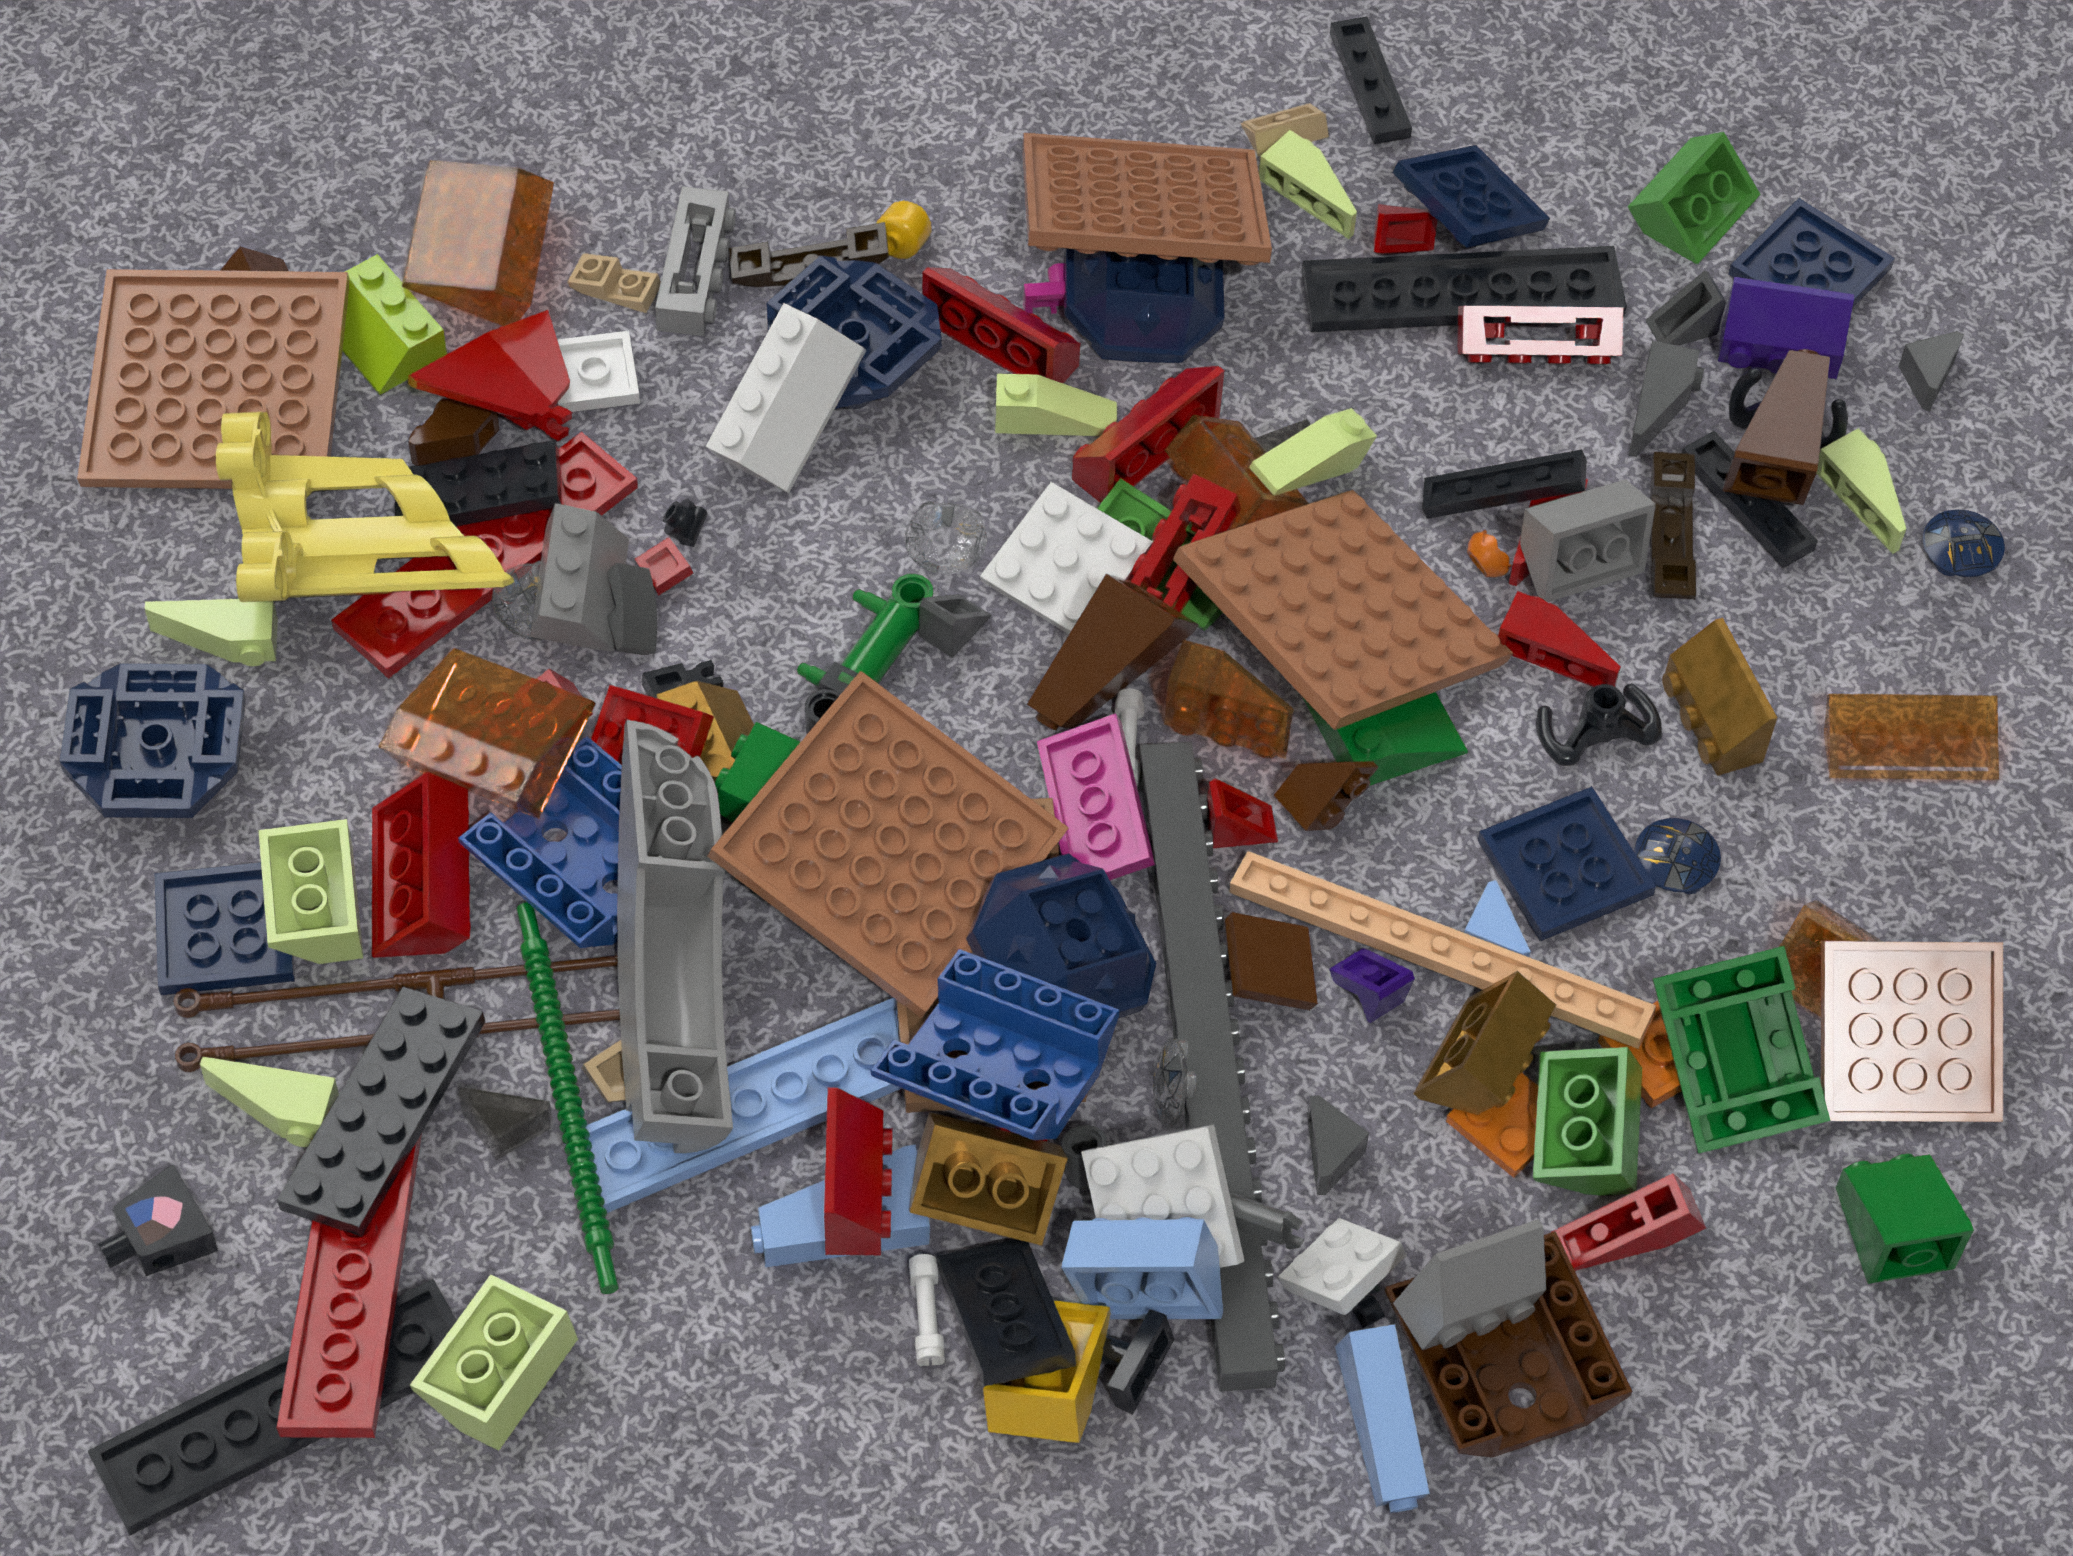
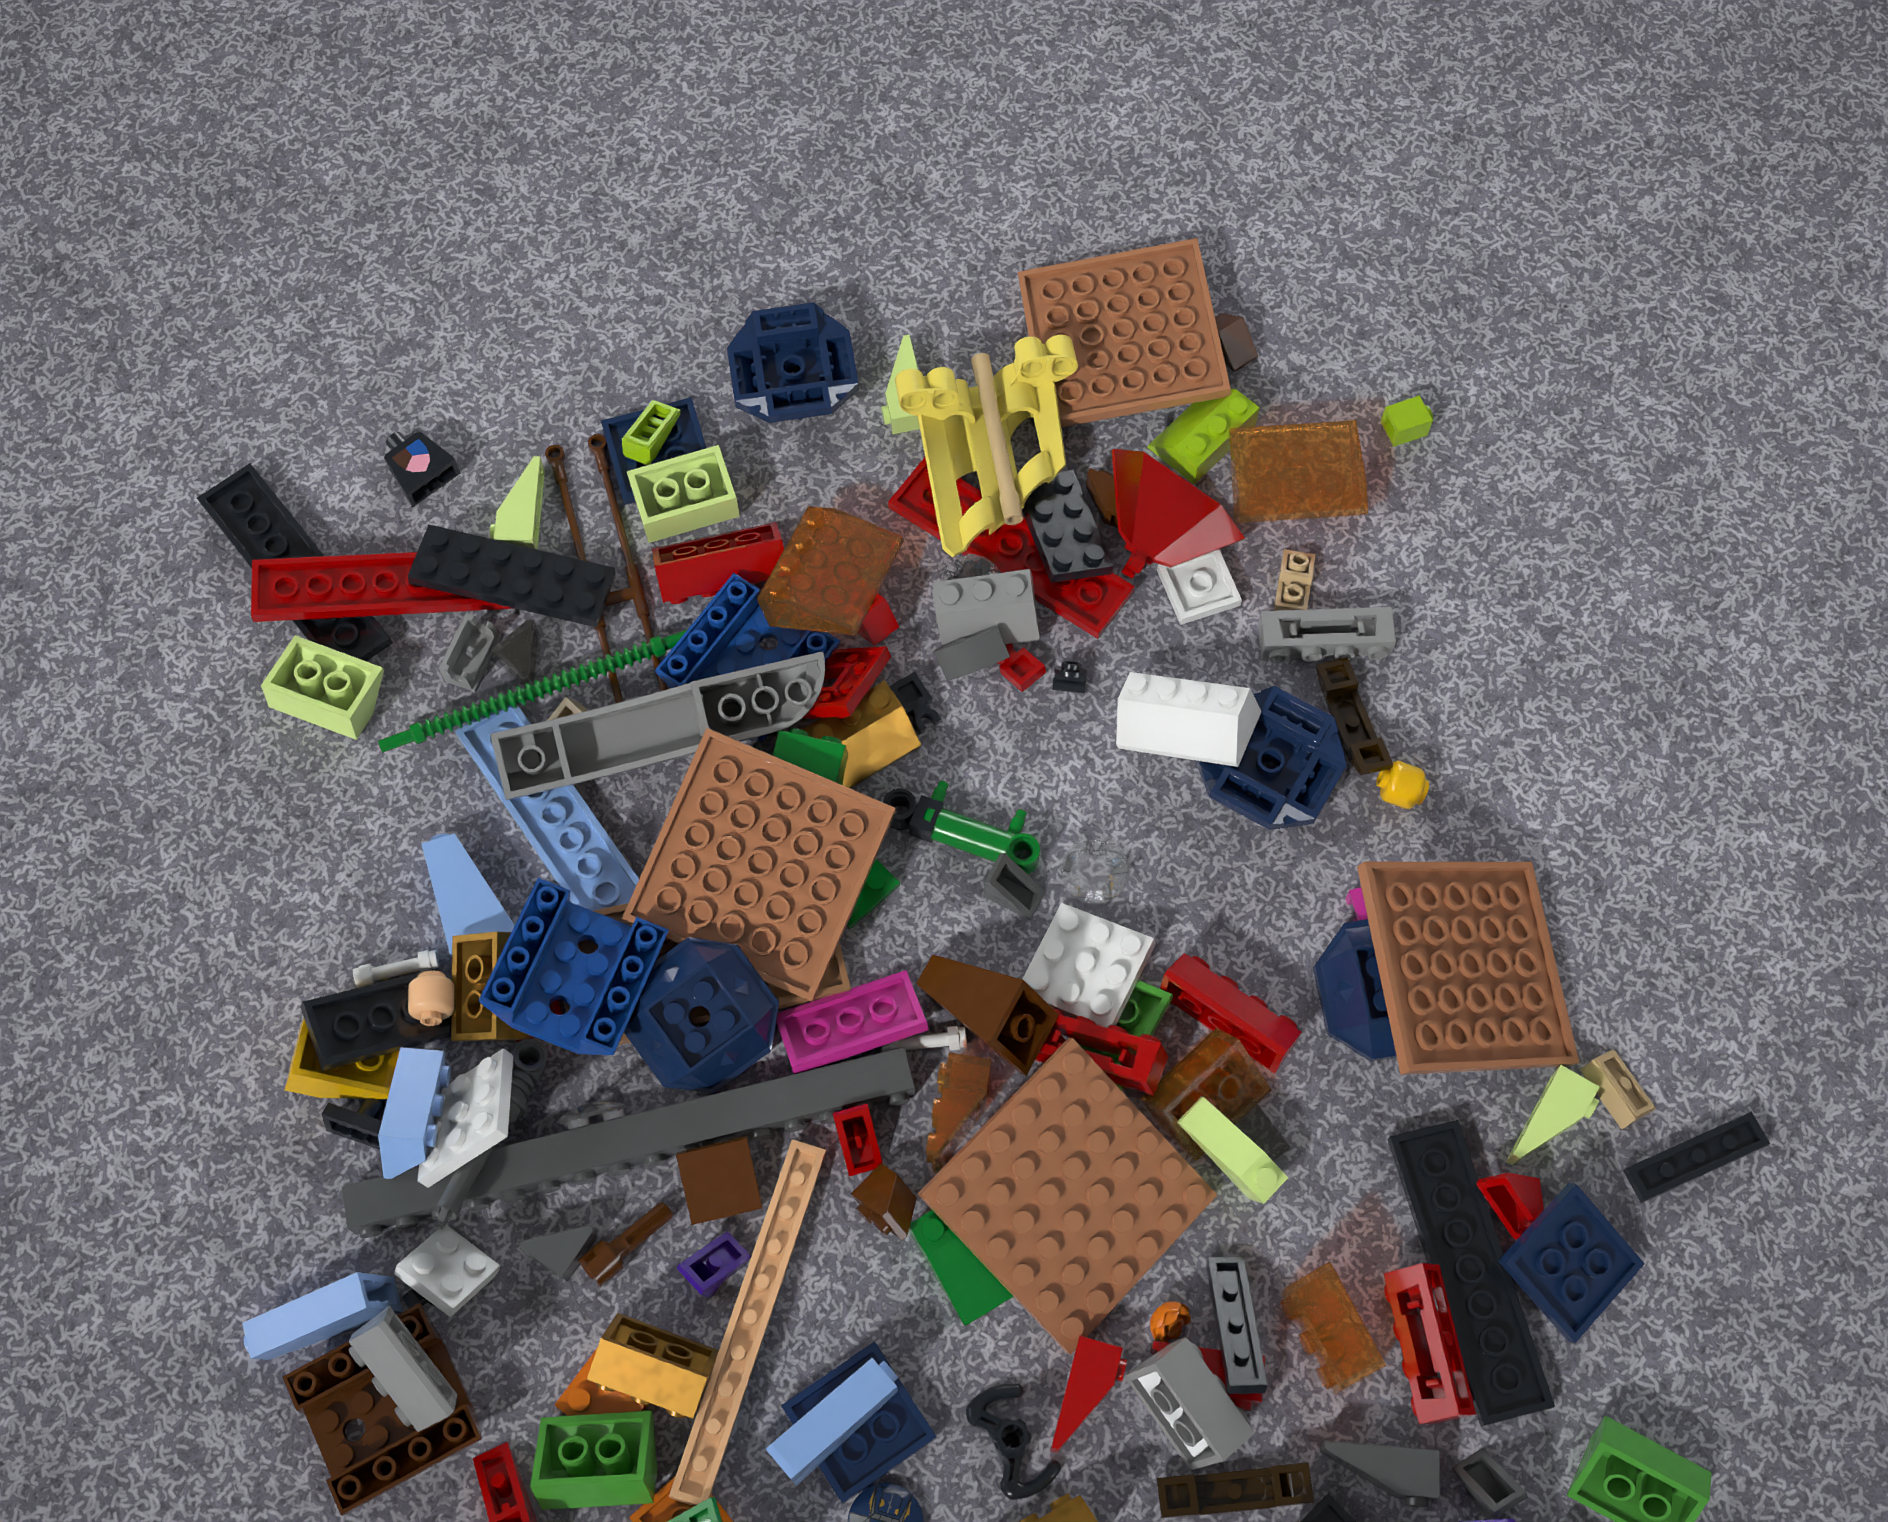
camera: 85 degrees right, 10 degrees up
red slope [824,1087,893,1256] -> none
red slope [922,267,1081,383] -> none
yellowish green slope [995,374,1117,436] -> none
light blue slope [1464,880,1531,957] -> none
none -> light nougat head [408,971,454,1026]
none -> light grey hinge [439,613,502,692]
none -> reddish brown piece [578,1202,673,1288]
none -> lime slope [622,400,680,465]
none -> light blue slope [766,1358,898,1486]
none -> tan piece [971,353,1023,525]
none -> clear orange slope [1280,1262,1387,1395]
none -> lime brick [1380,395,1433,447]

